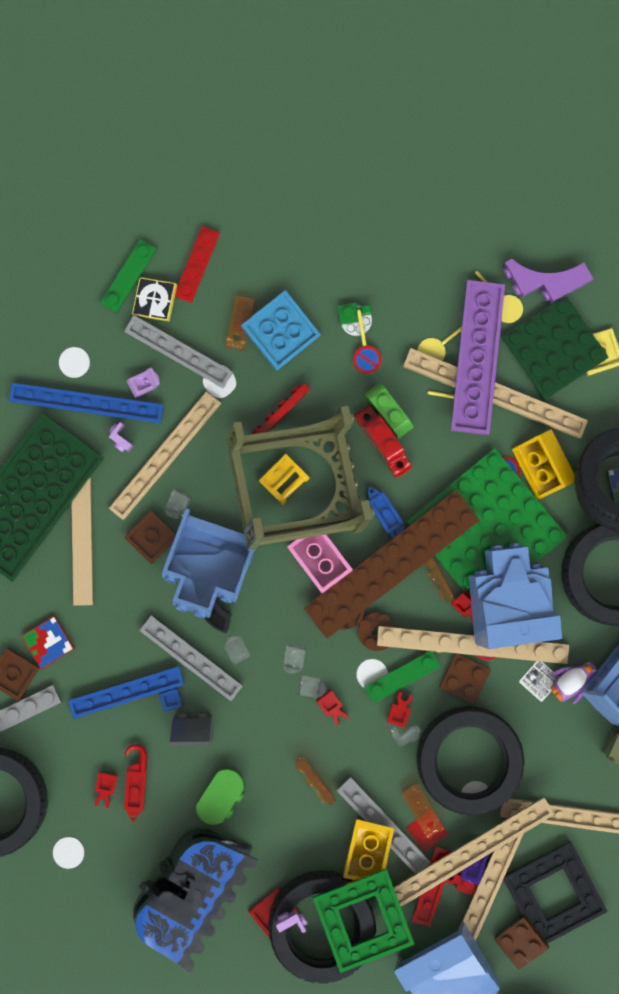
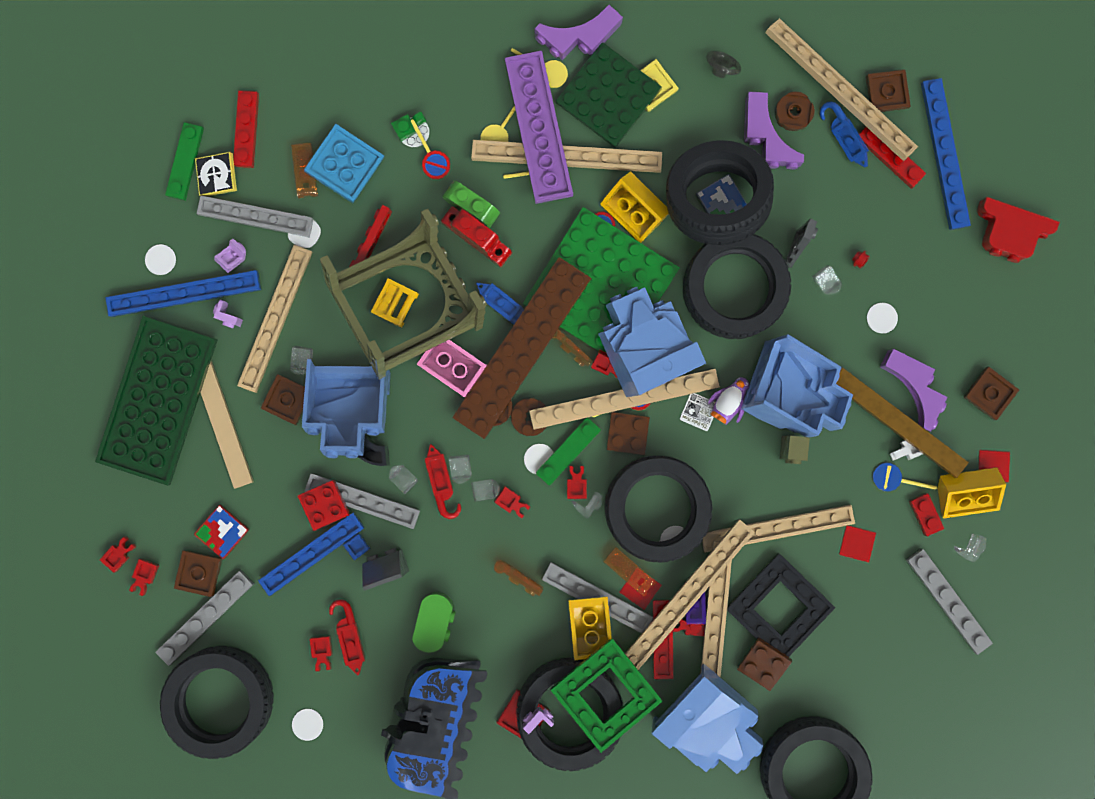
camera: 20 degrees left, 0 degrees up
none -> red plate [298,479,350,531]
none -> red plate [425,444,461,519]

